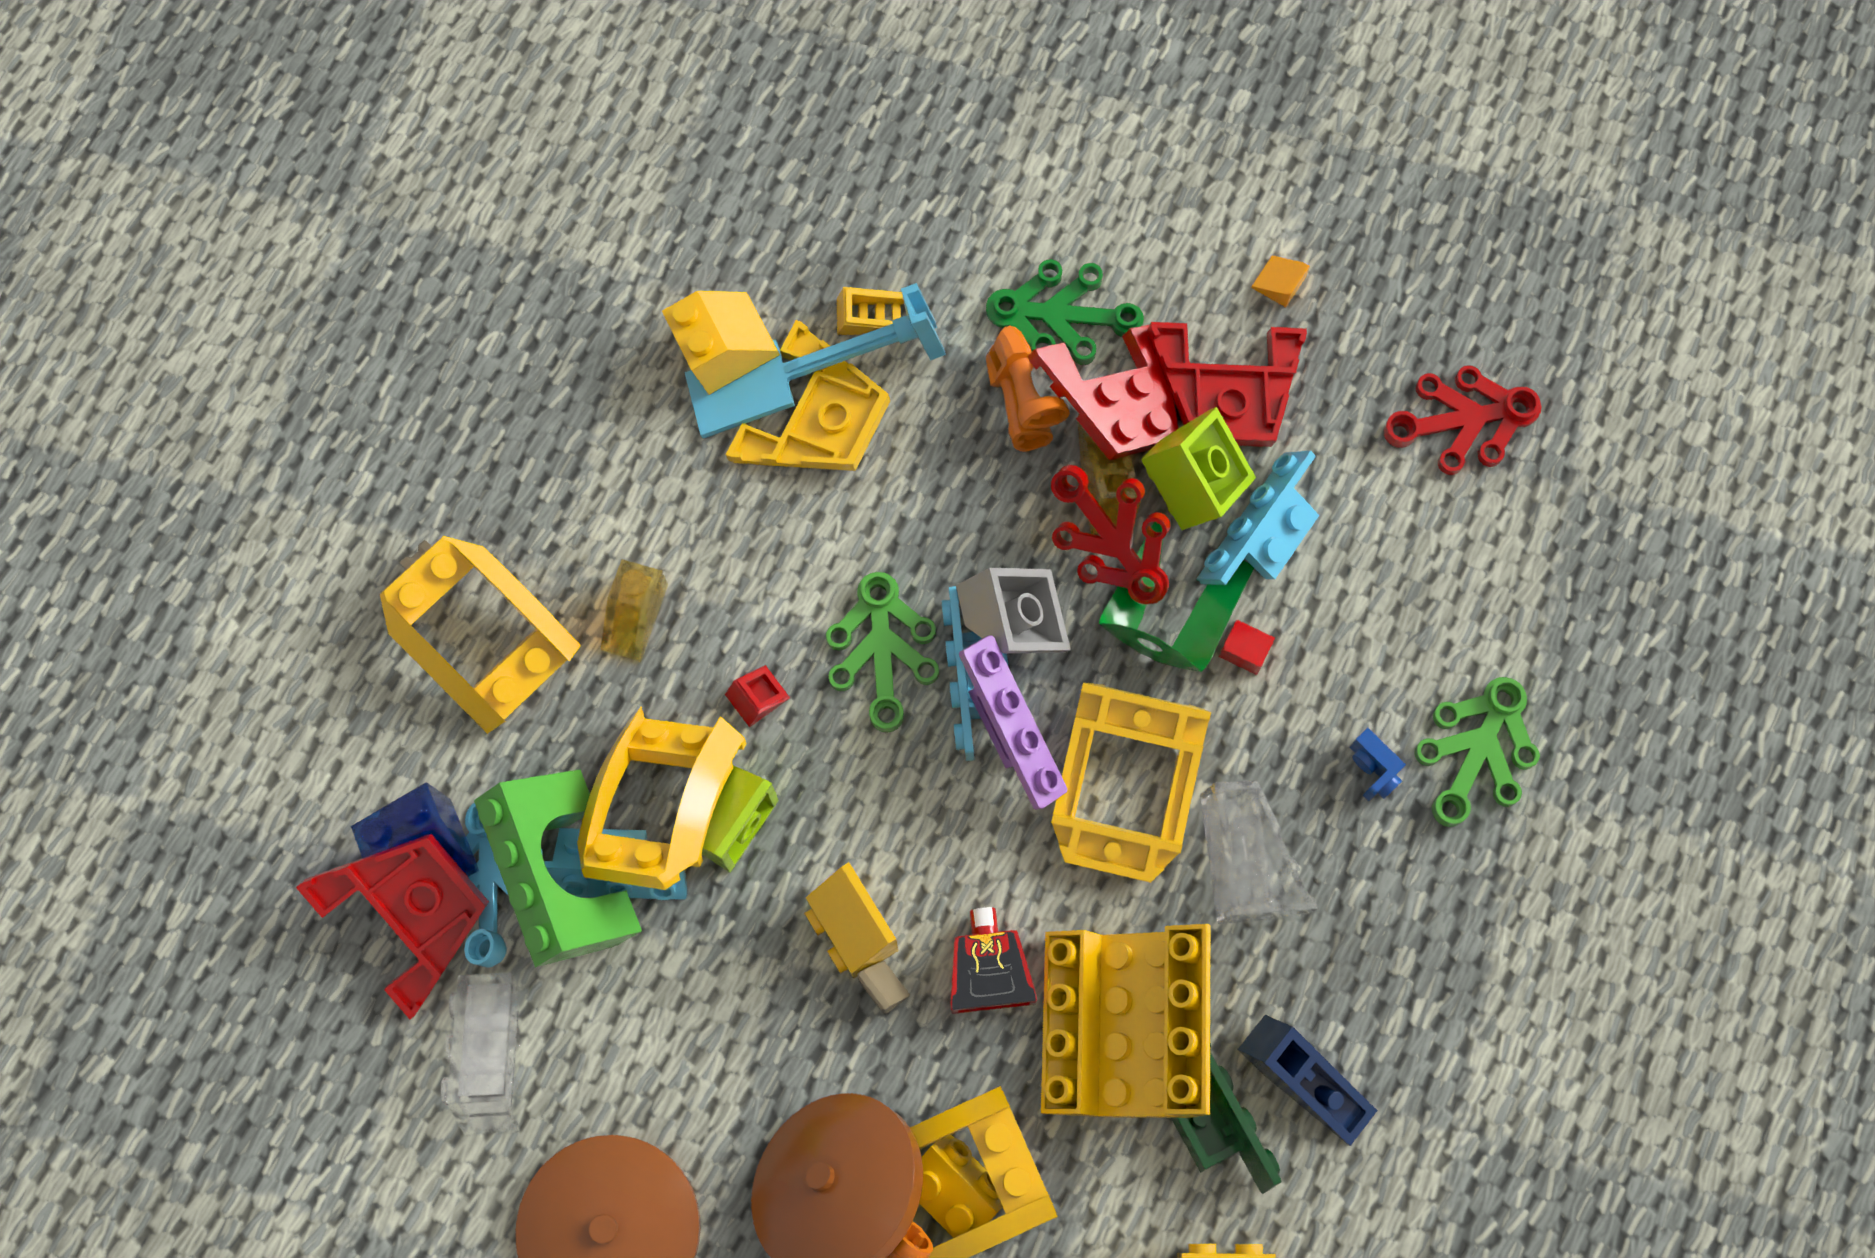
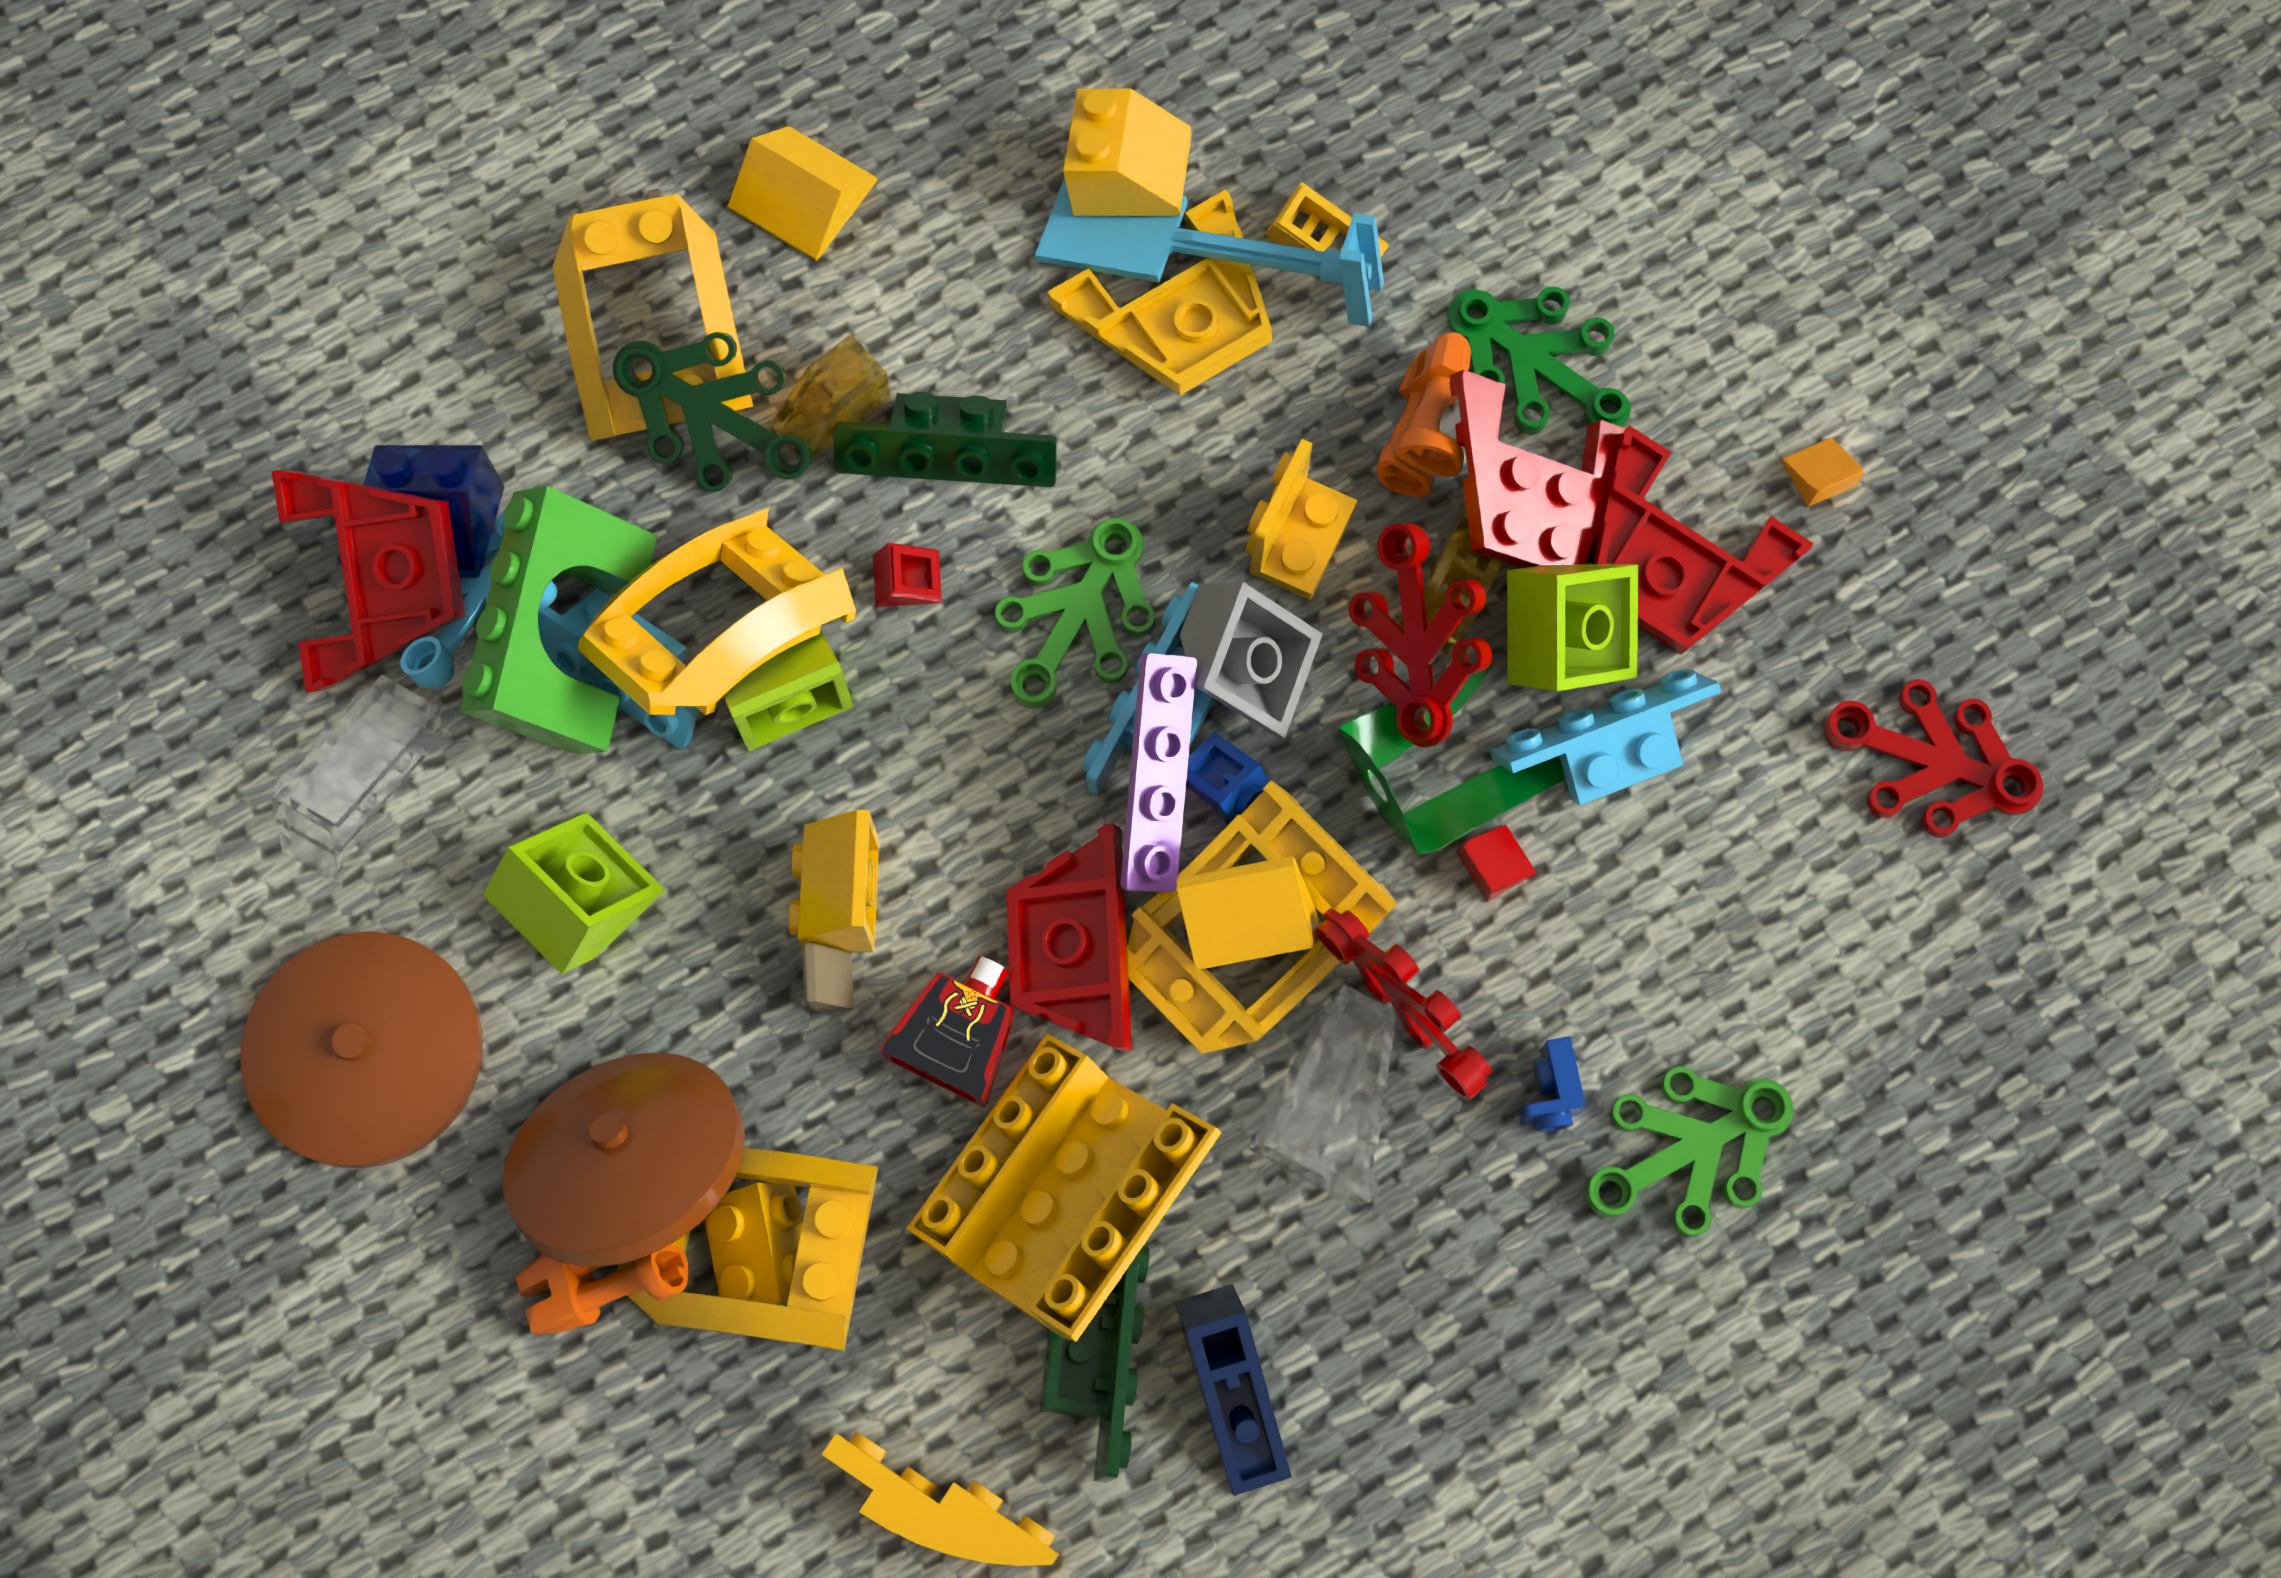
camera: 30 degrees right, 0 degrees up
none -> lime slope [482,812,665,975]
none -> dark green plant [613,331,812,492]
none -> yellow slope [728,126,877,261]
none -> dark green bracket [833,392,1057,487]
none -> red wing [1006,823,1132,1052]
none -> yellow slope [1176,856,1321,970]
none -> blue bracket [1186,732,1269,826]
none -> yellow bracket [1245,439,1358,601]
none -> red plant [1315,908,1492,1101]

